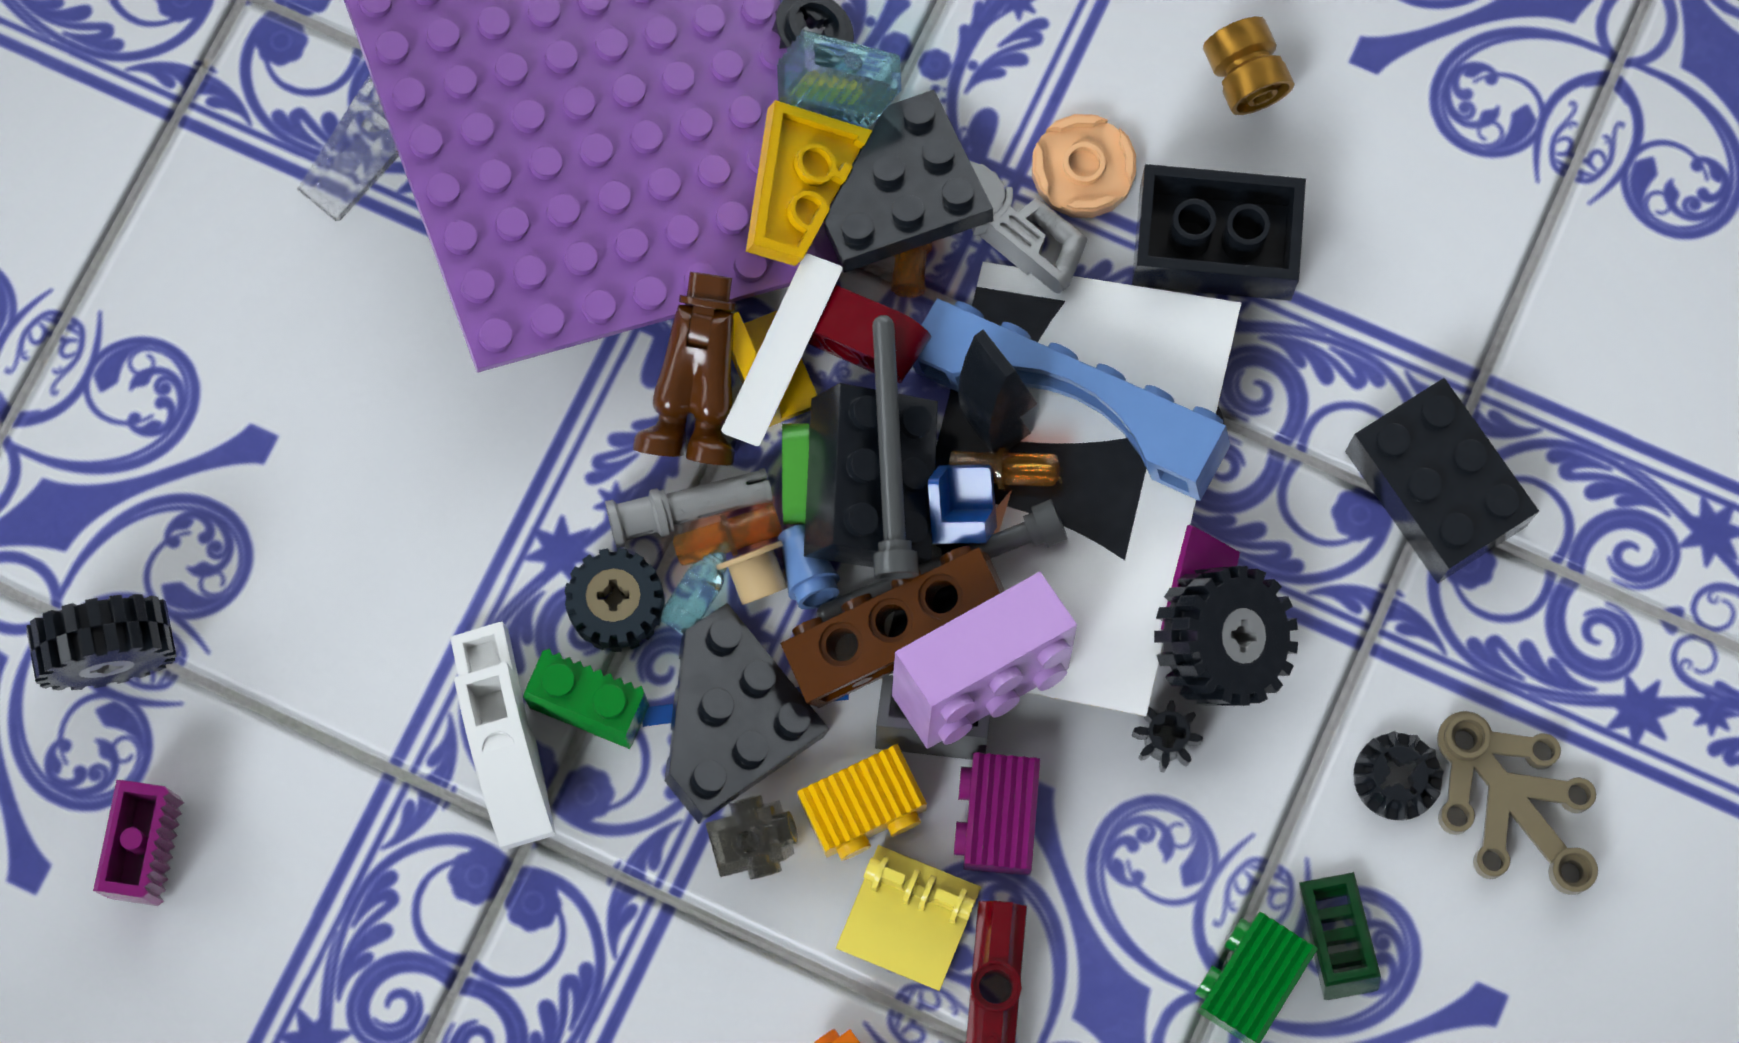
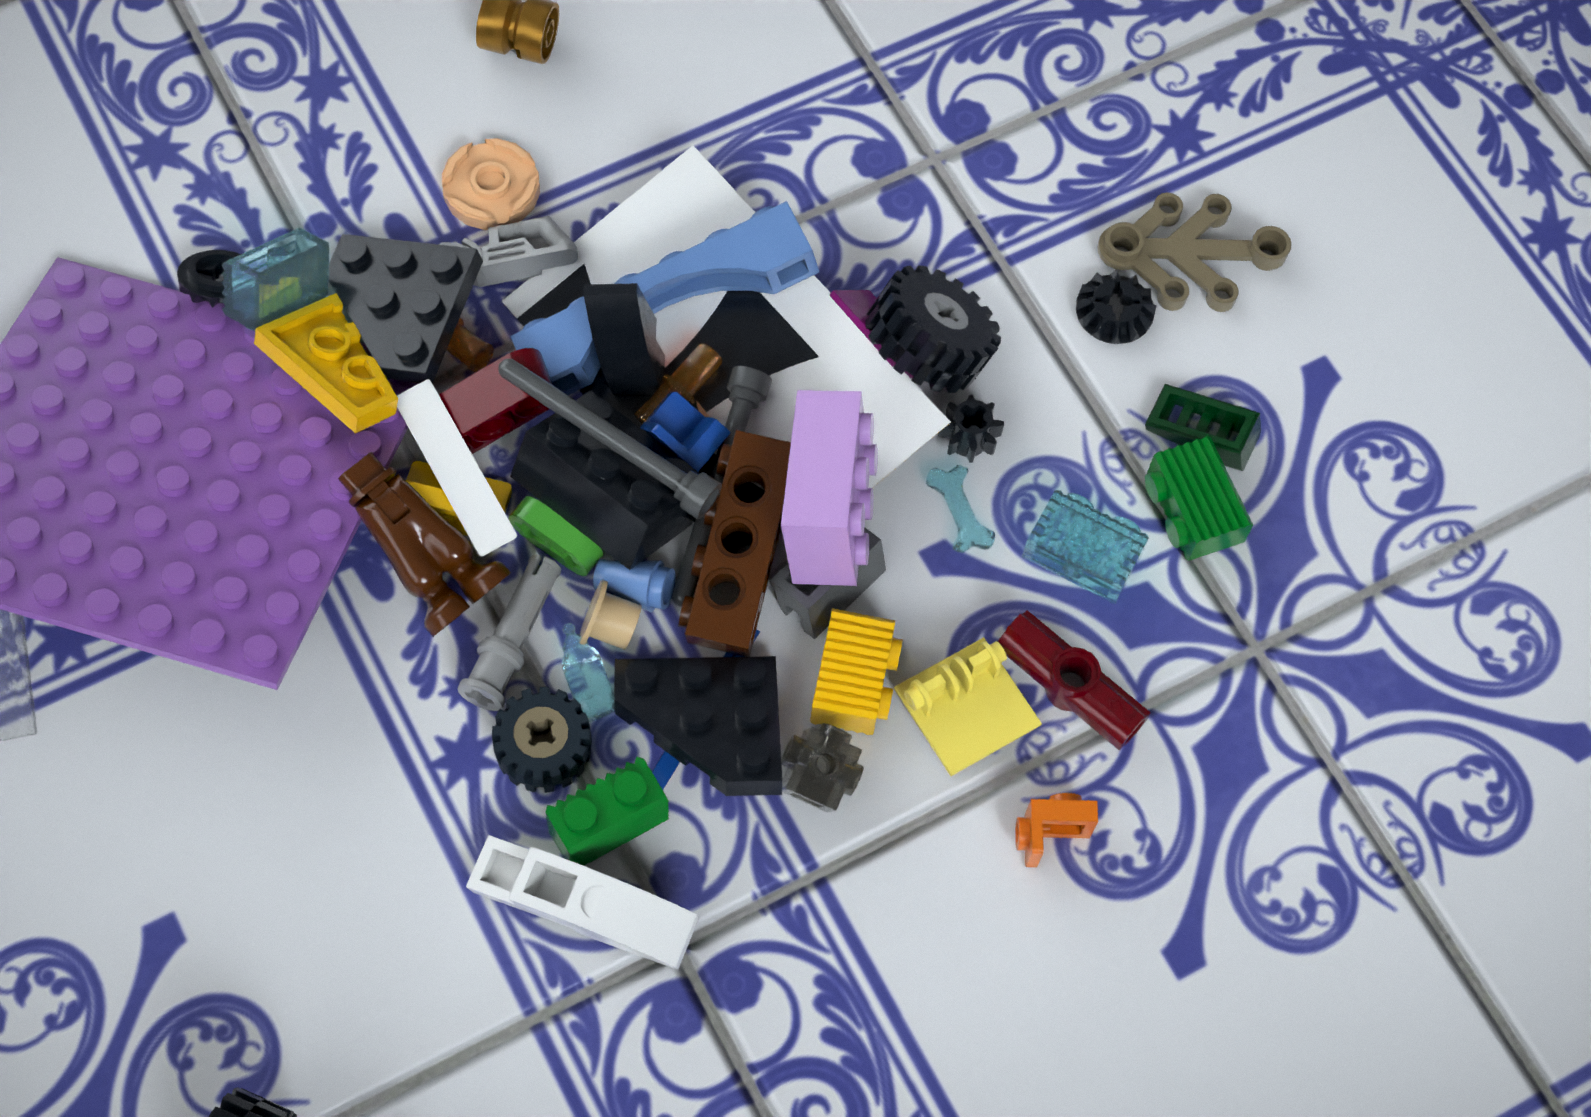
camera: 60 degrees left, 10 degrees down
clear orange axle [673,503,782,566] -> none
magenta brick [954,752,1040,876] -> none
black brick [1132,164,1306,301] -> none
black brick [1345,378,1539,584] -> none
none -> clear light blue piece [926,465,995,553]
none -> clear light blue brick [1022,490,1149,604]

